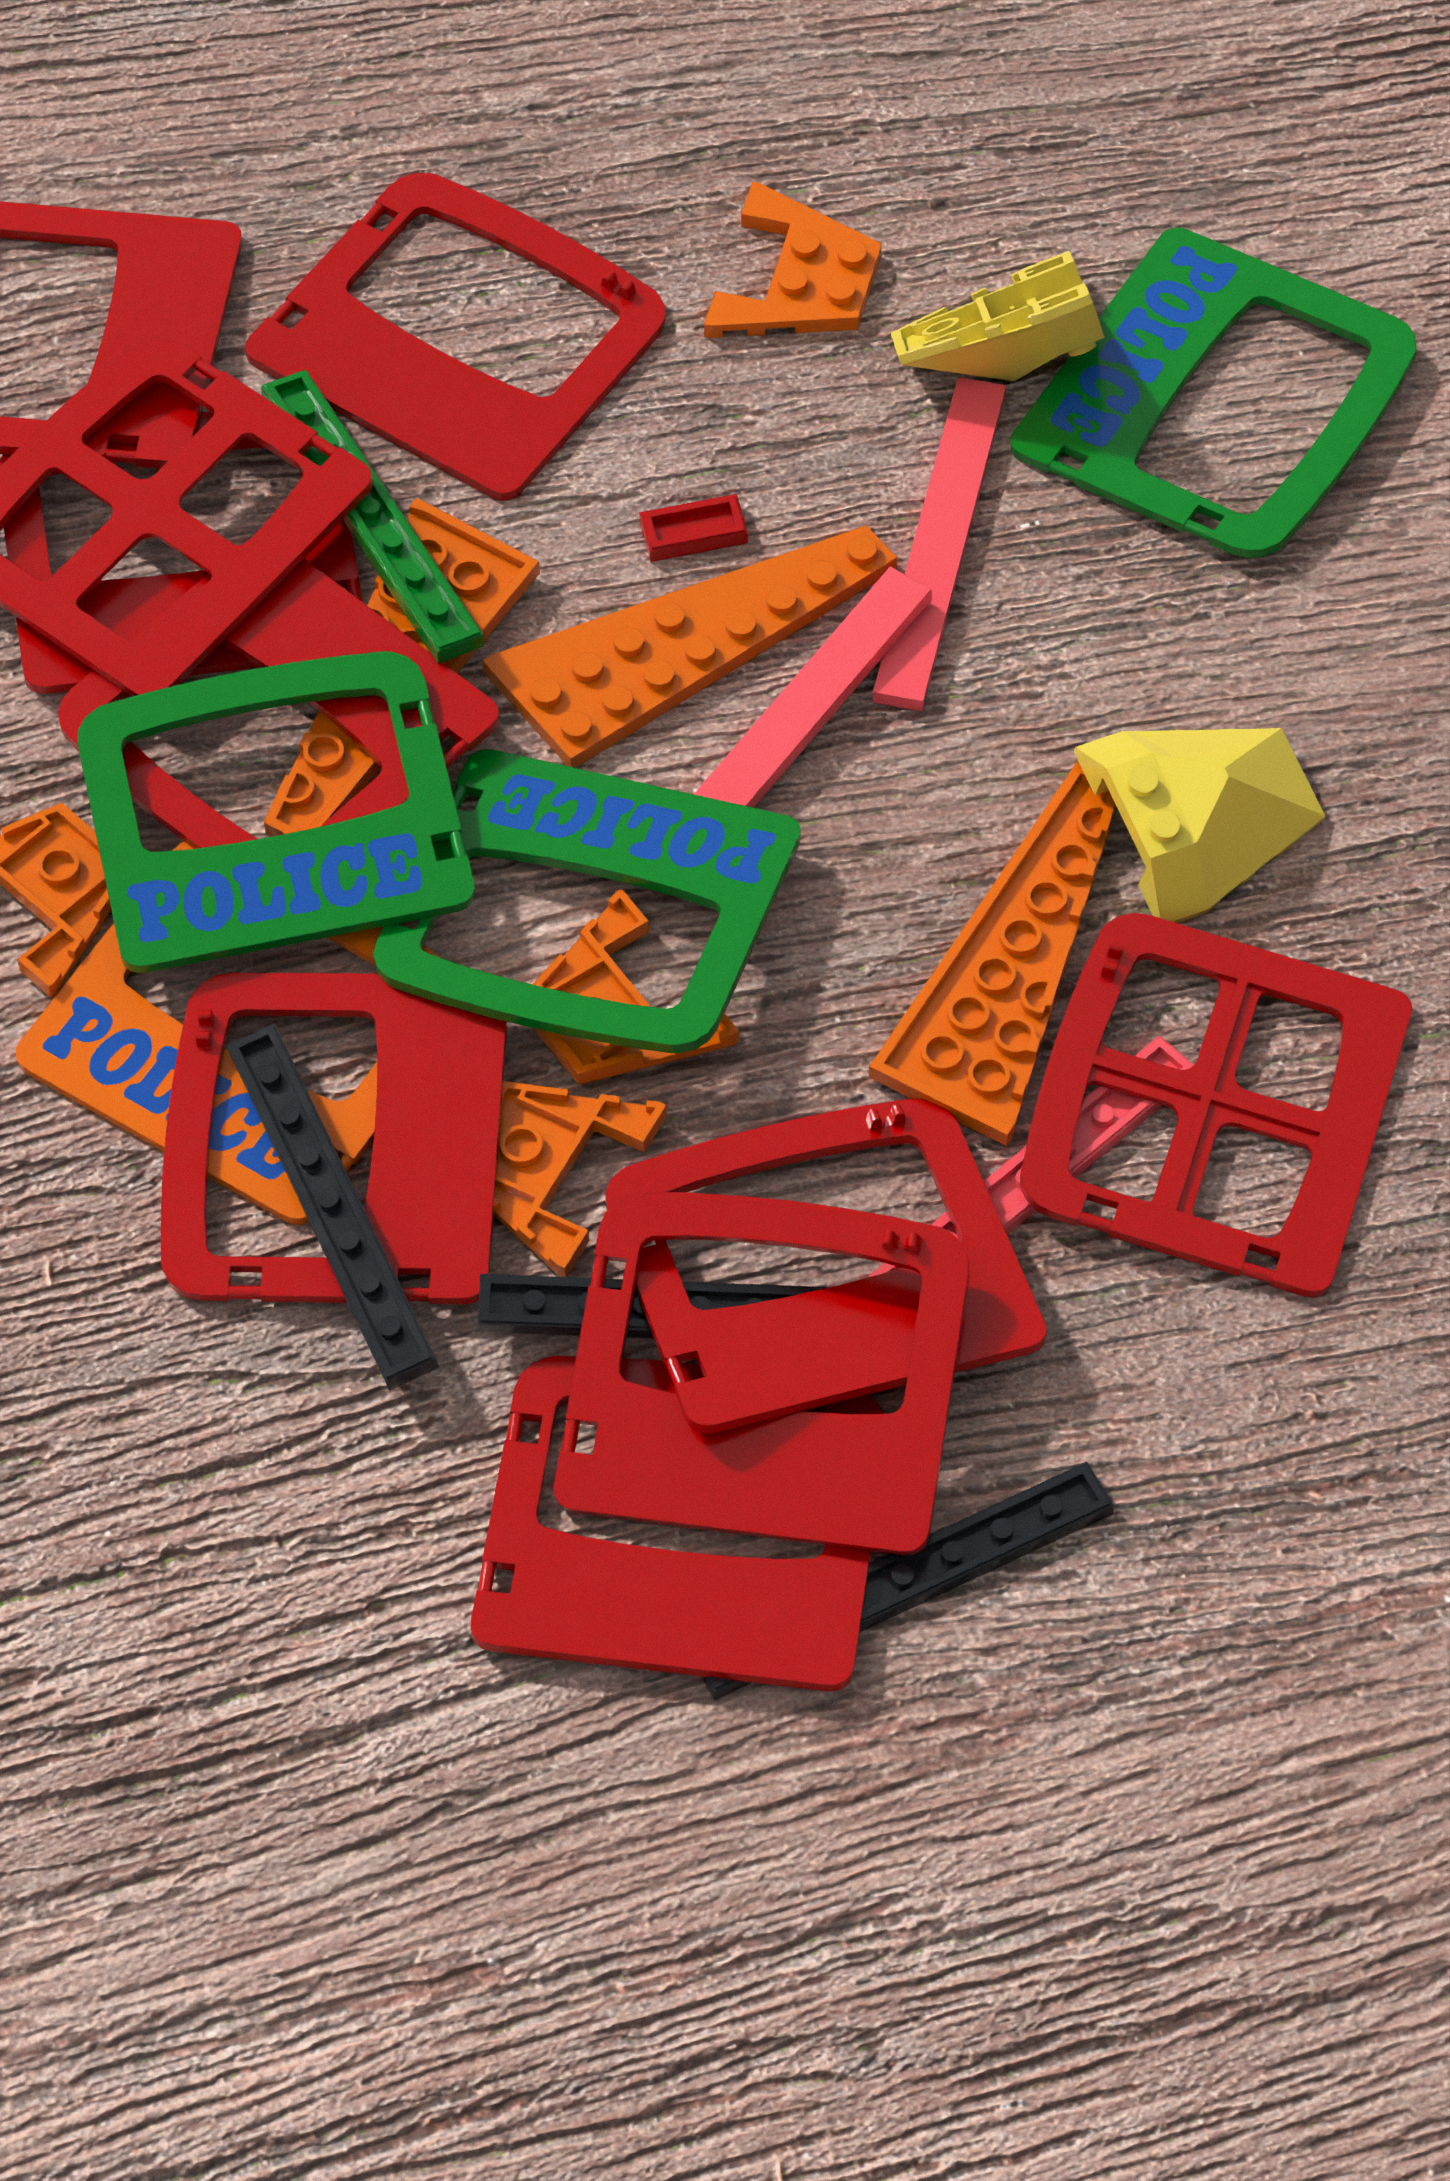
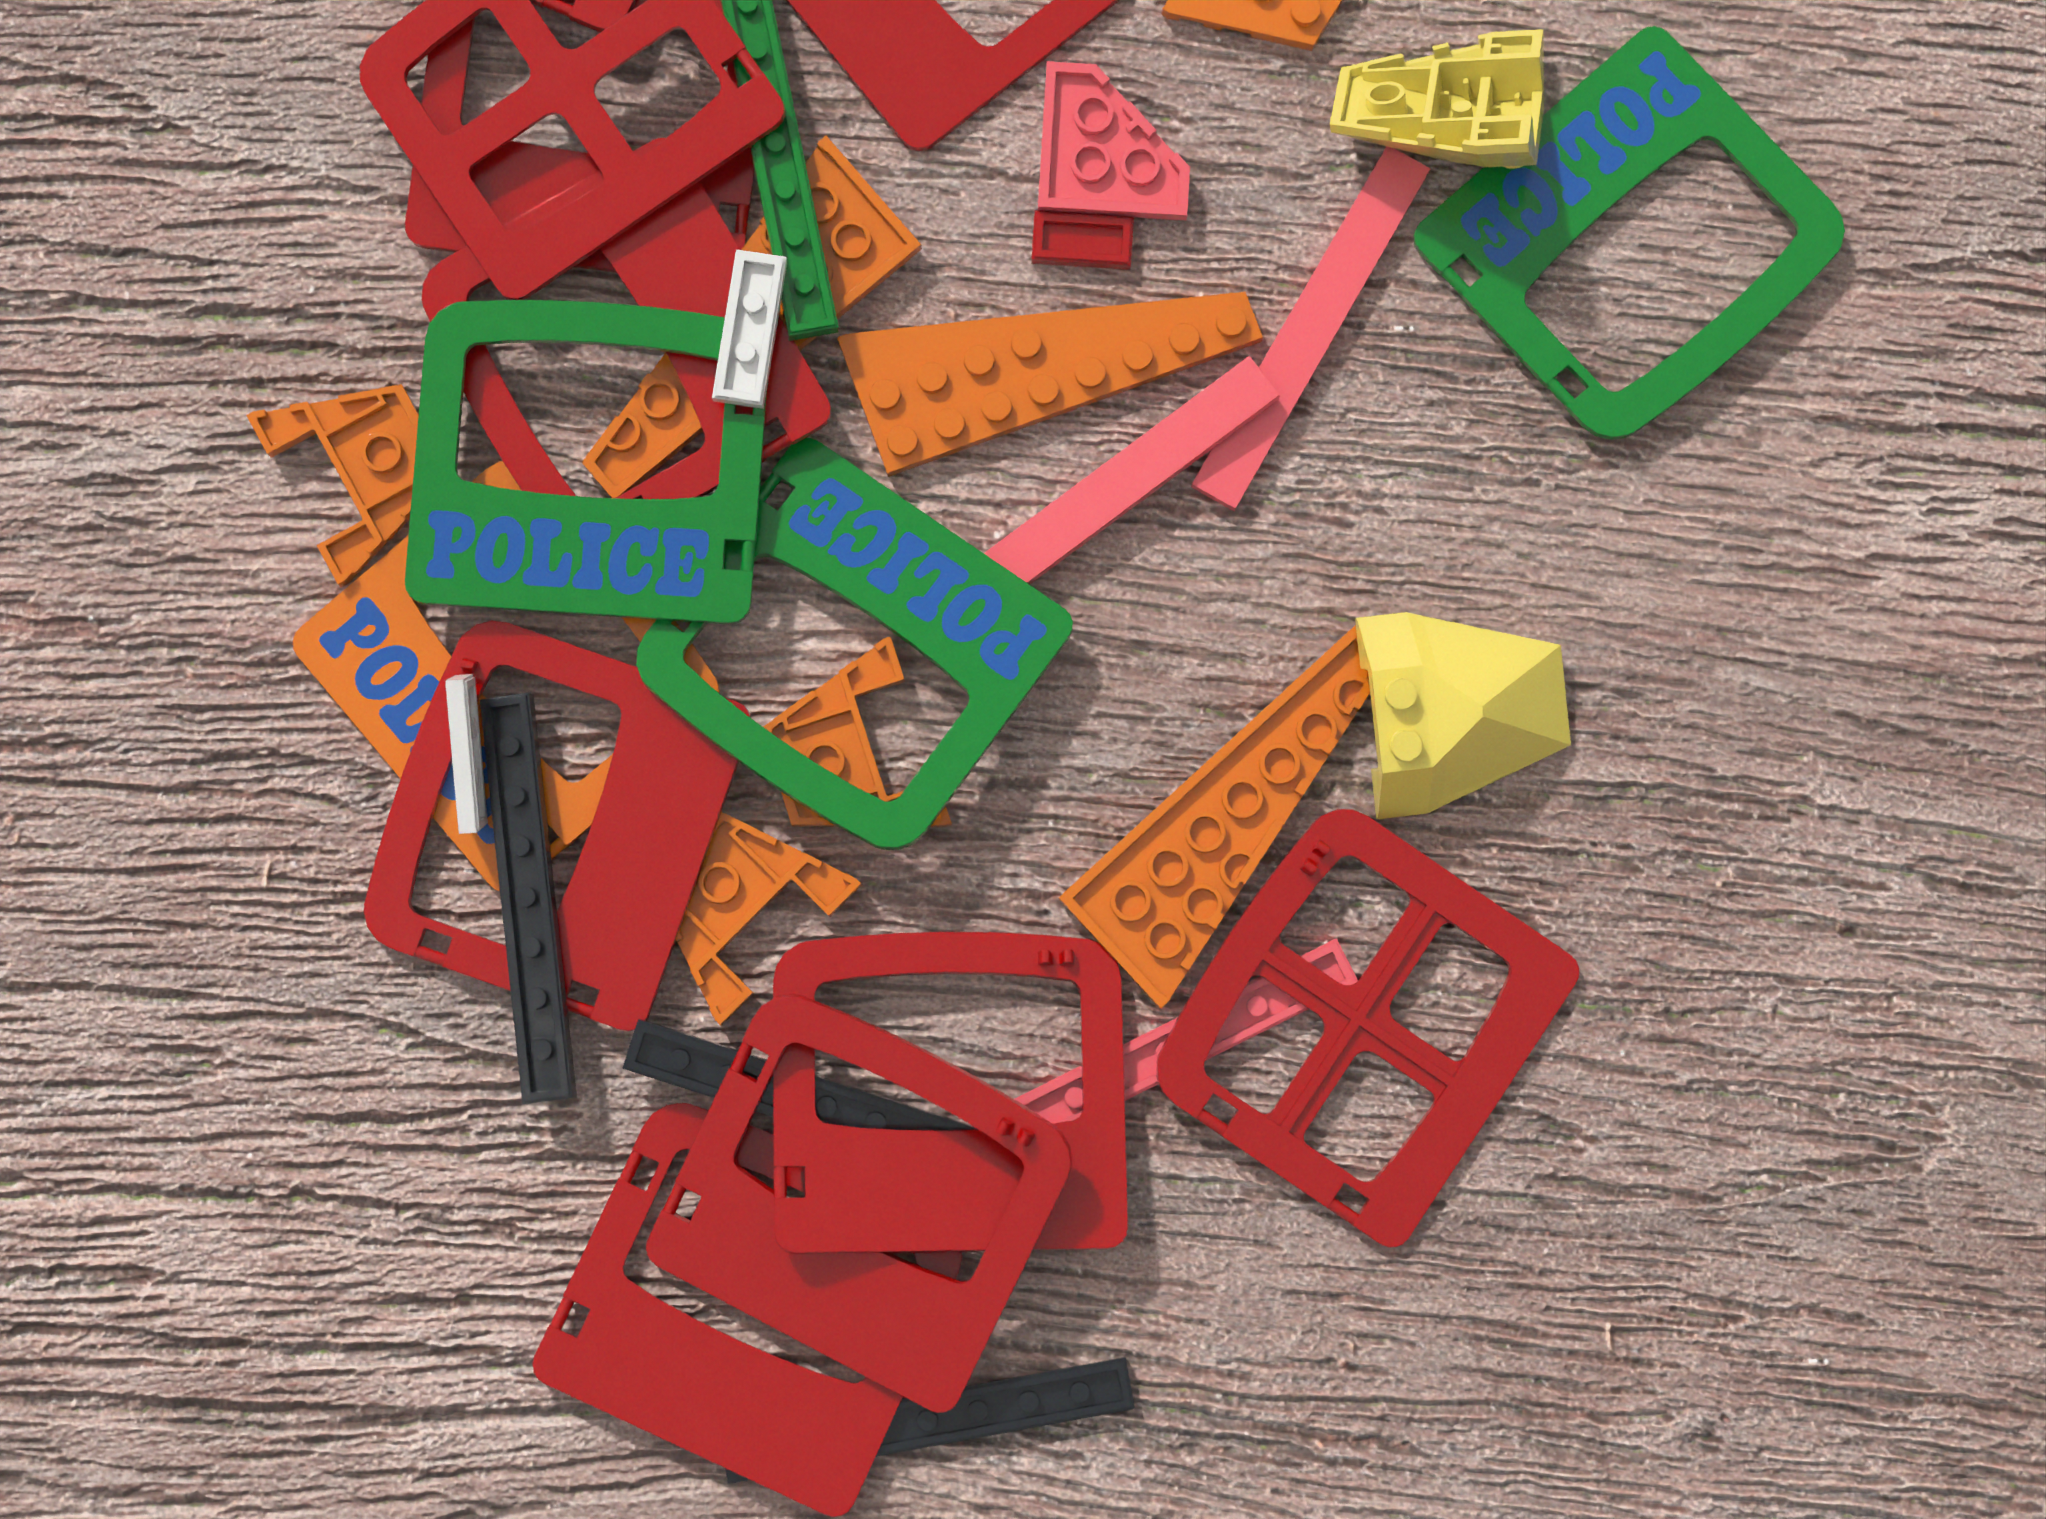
camera: 15 degrees right, 25 degrees up
none -> white tile [445,674,488,834]
none -> white tile [712,249,787,409]
none -> coral plate [1038,61,1190,221]

